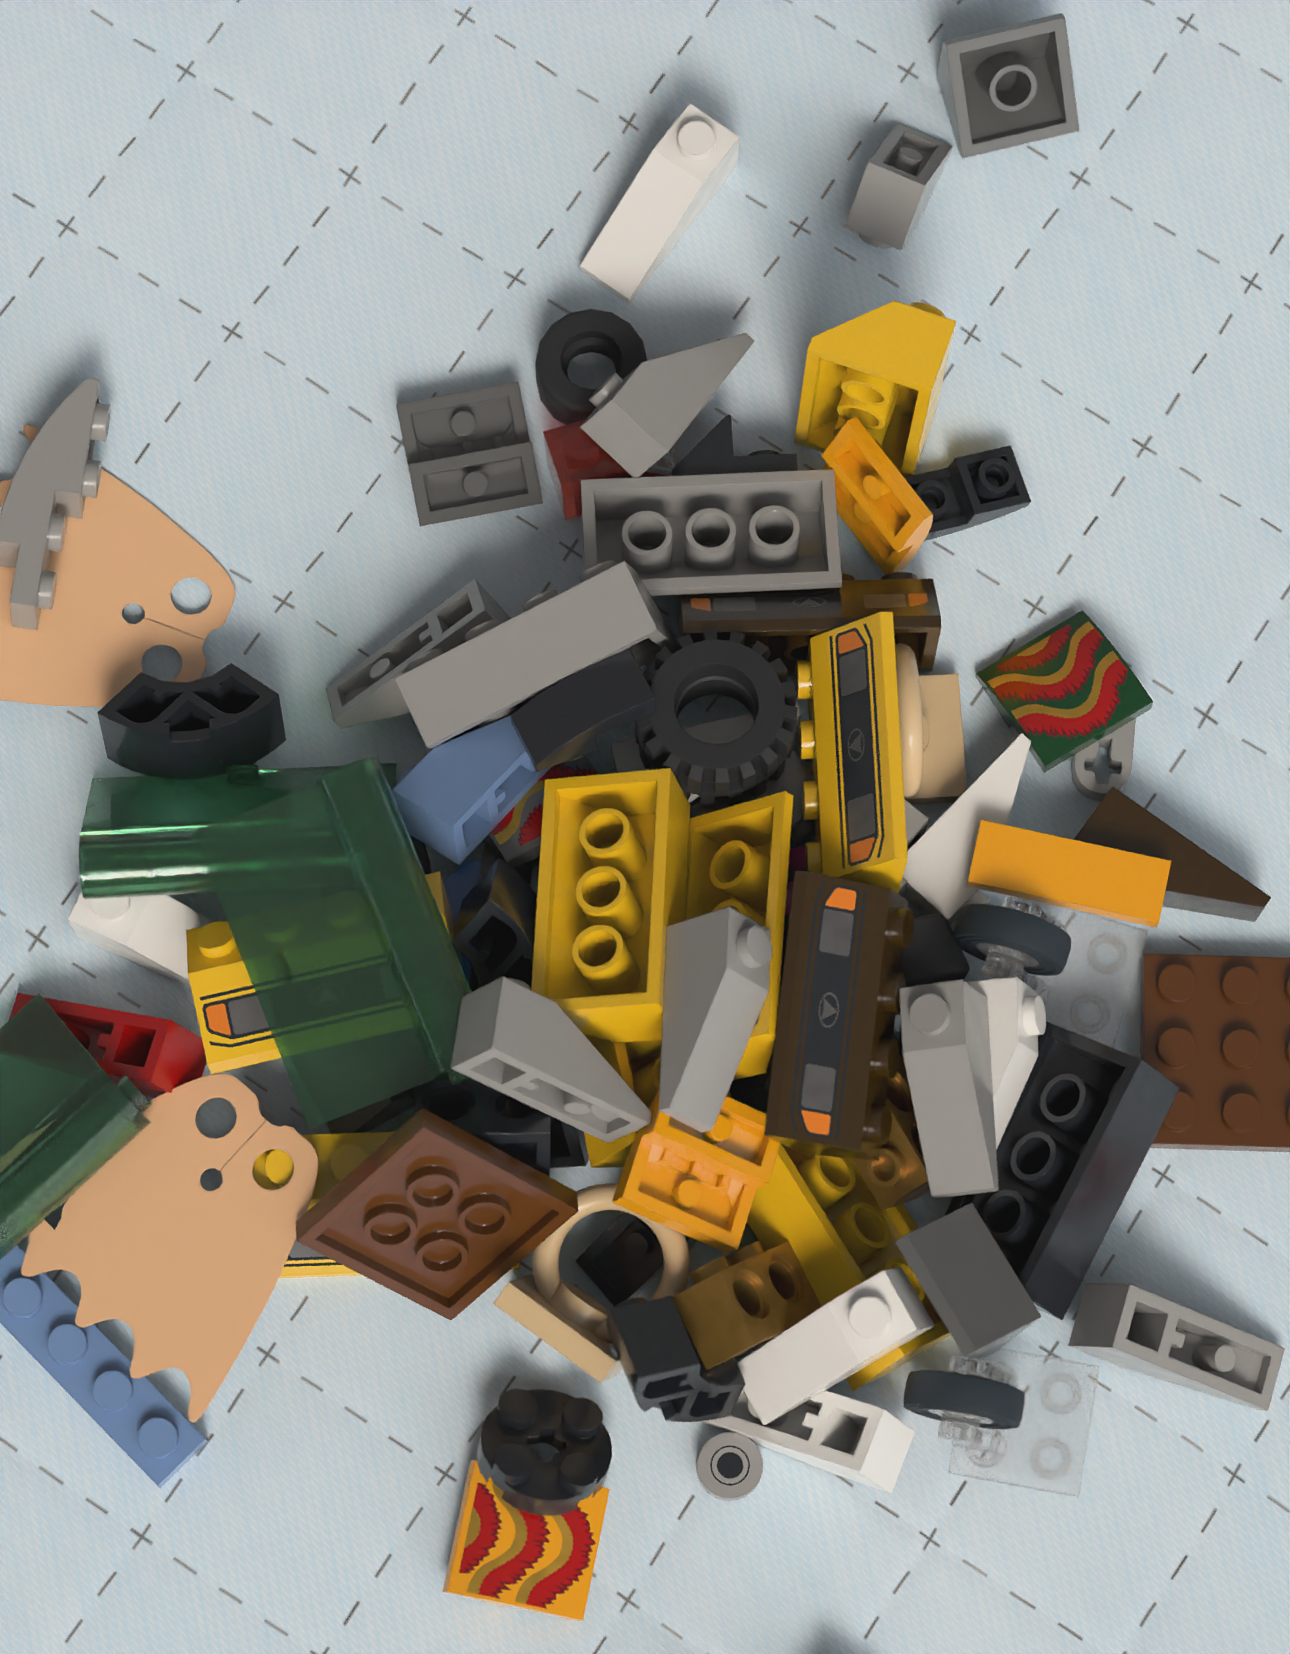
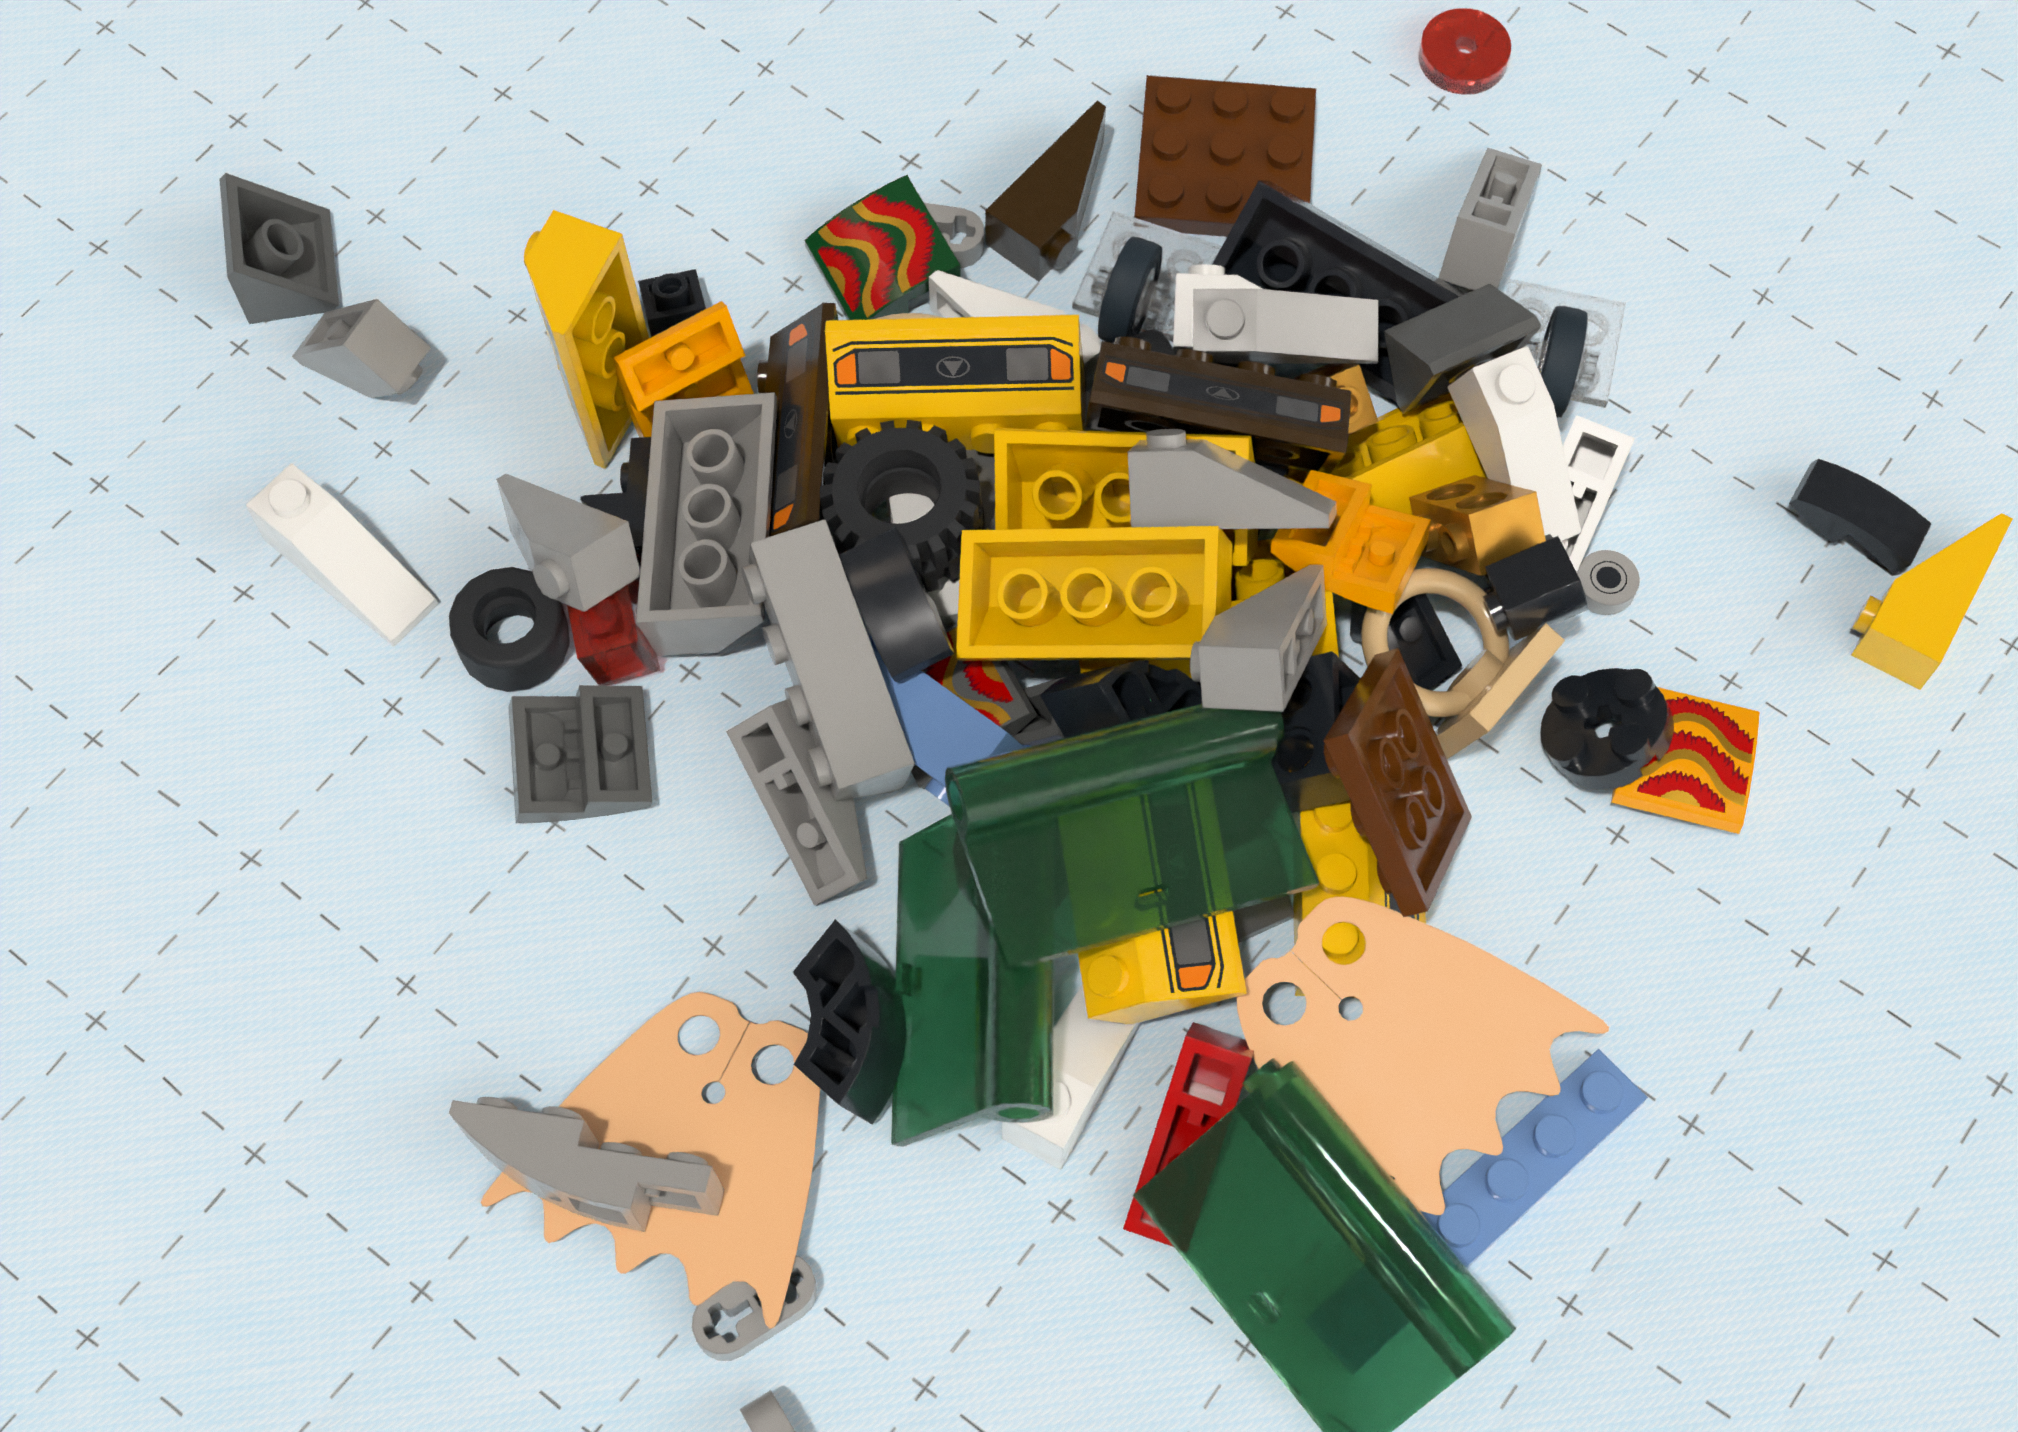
camera: 85 degrees left, 10 degrees down
light orange tile [966,820,1171,927] -> none

